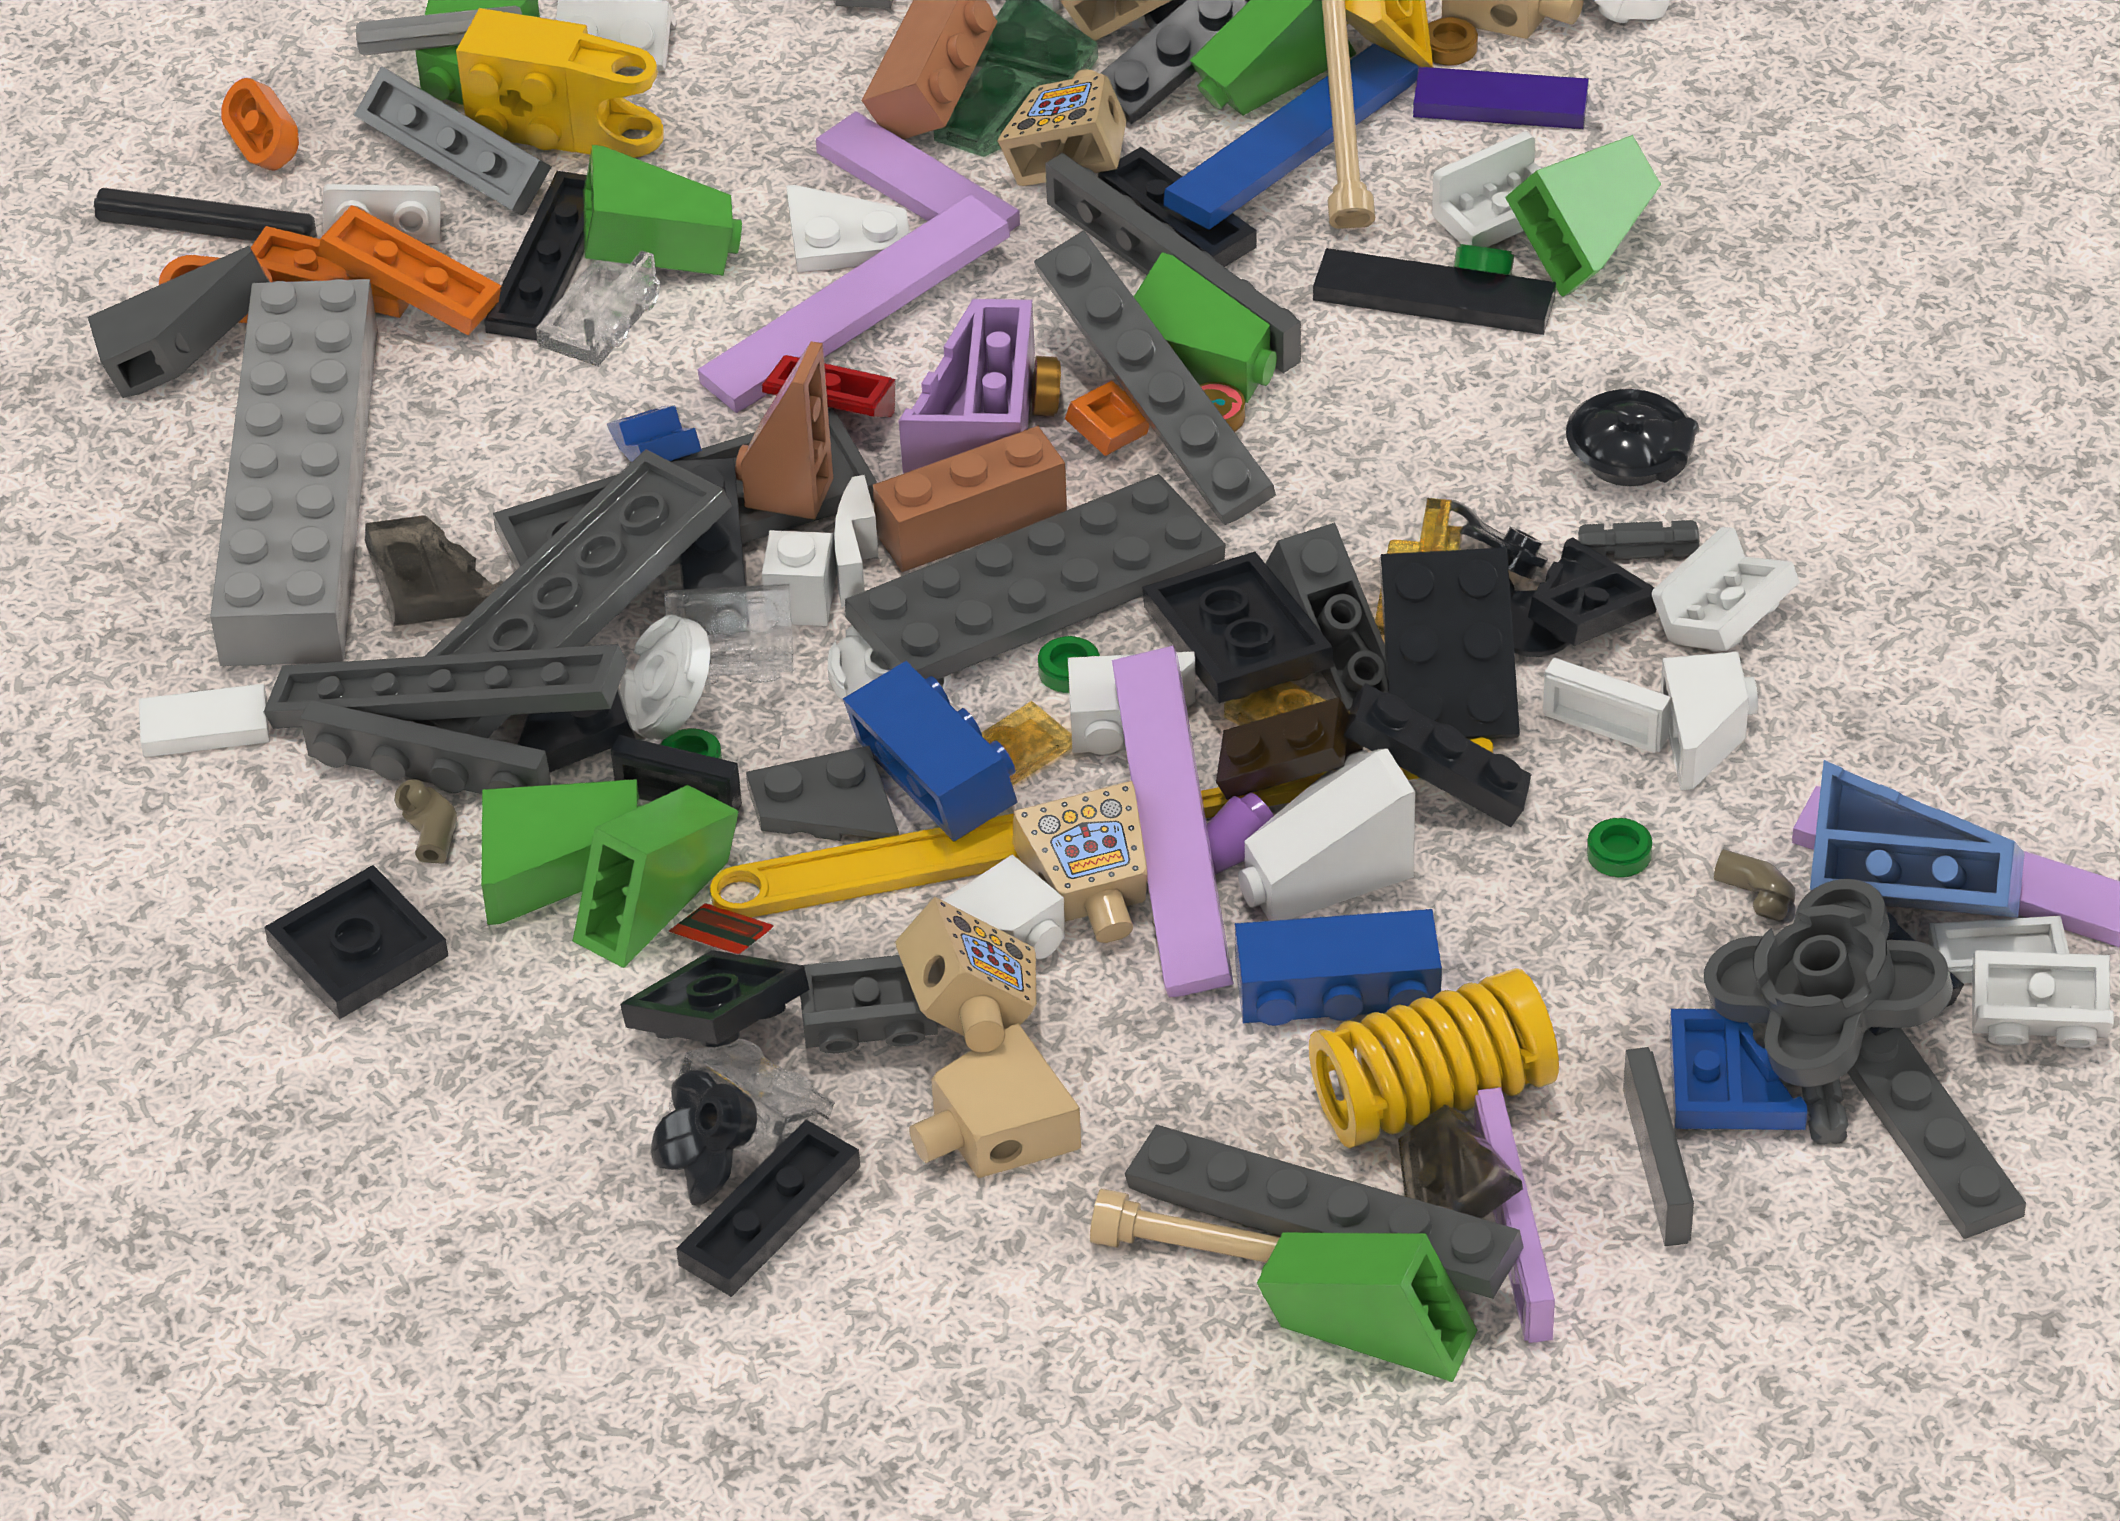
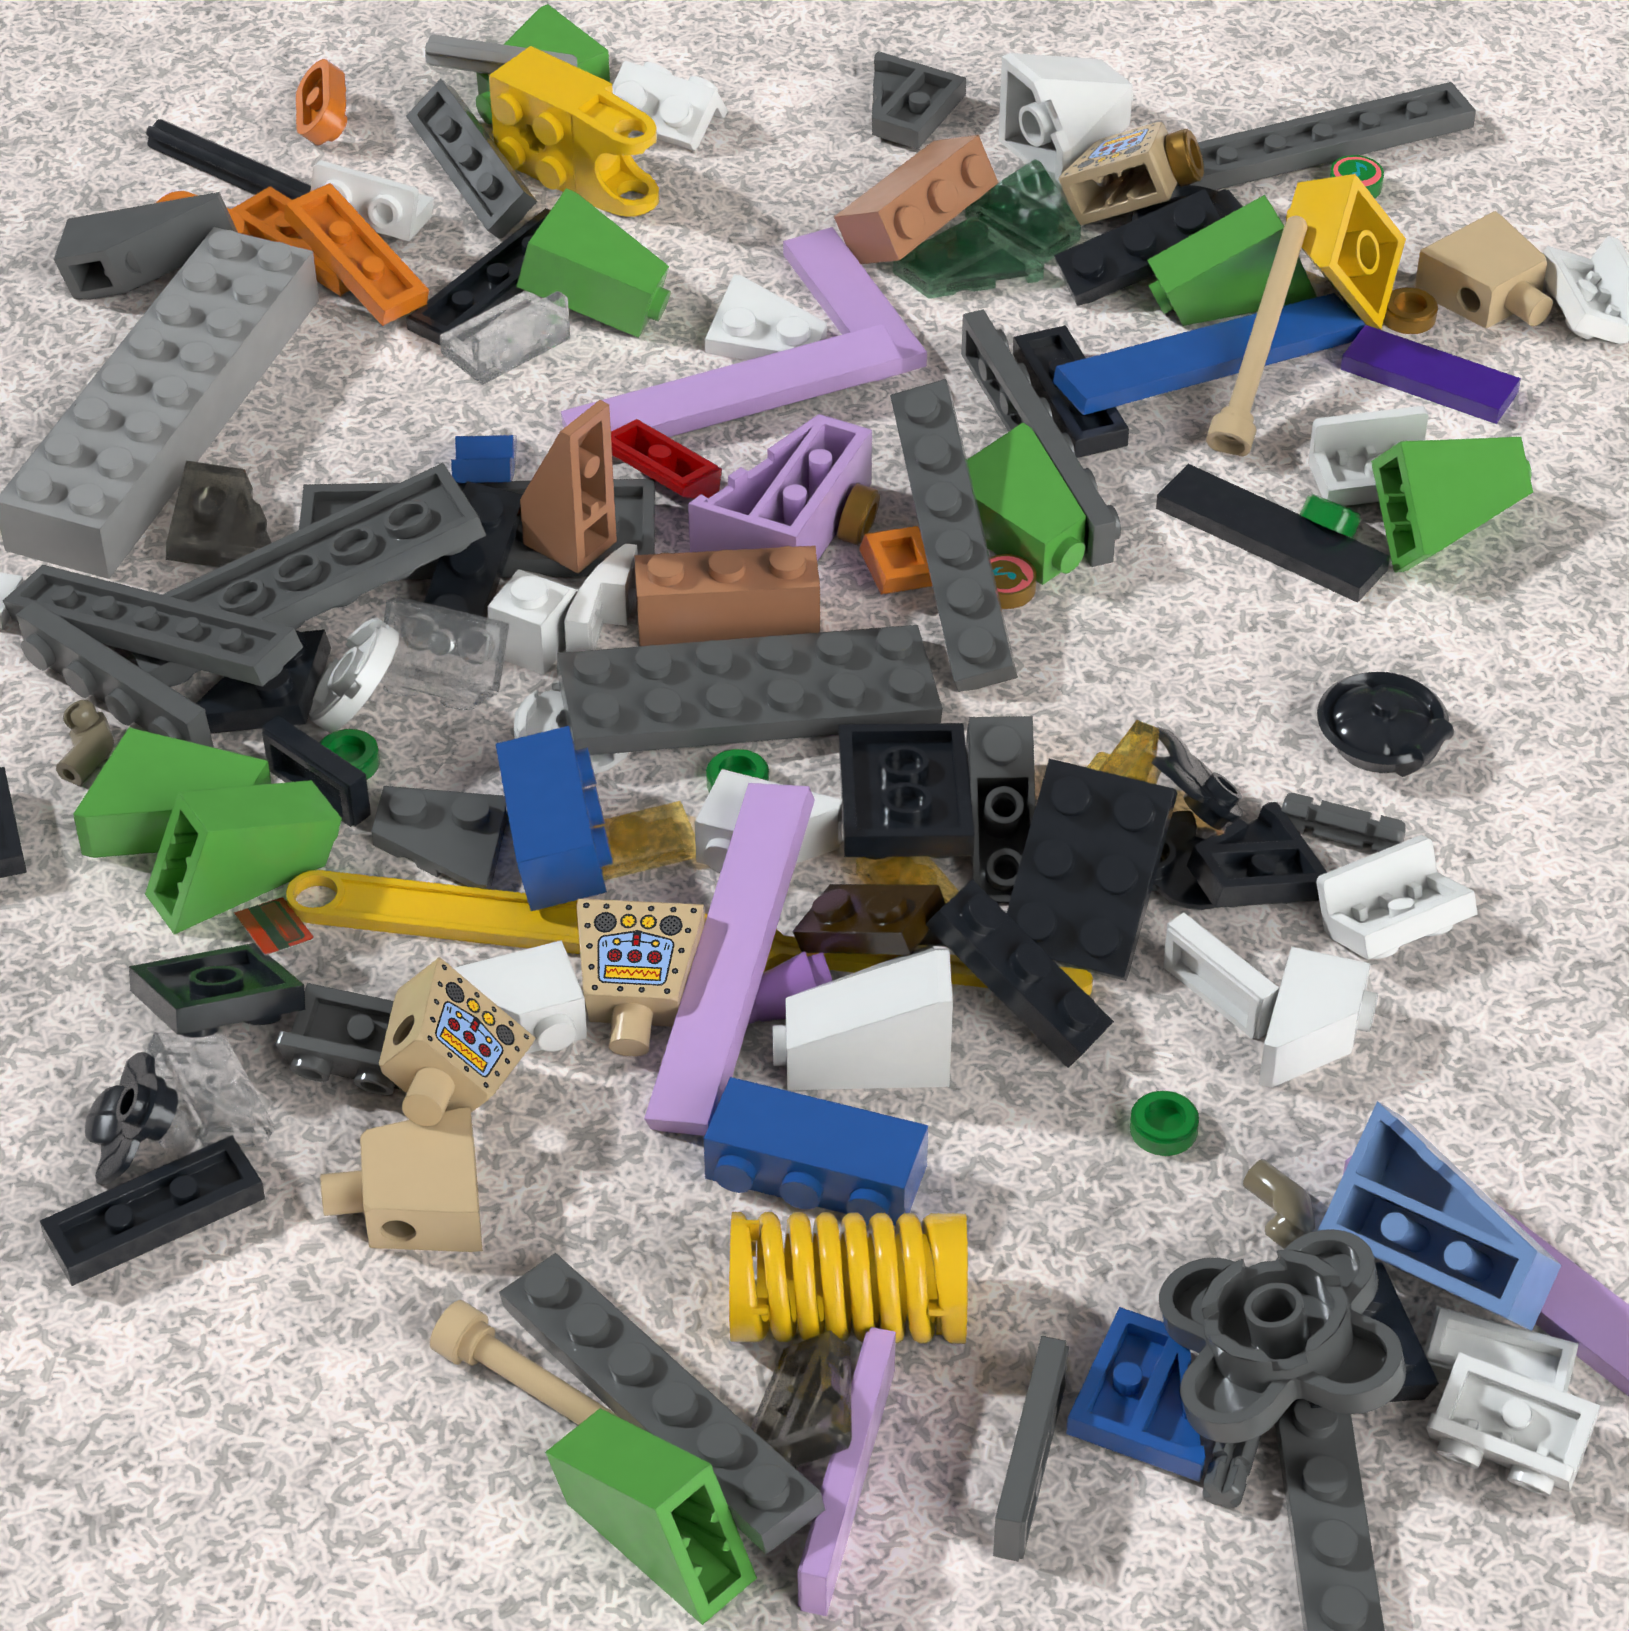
camera: 20 degrees right, 0 degrees up
tan torso [998,69,1126,186] -> none

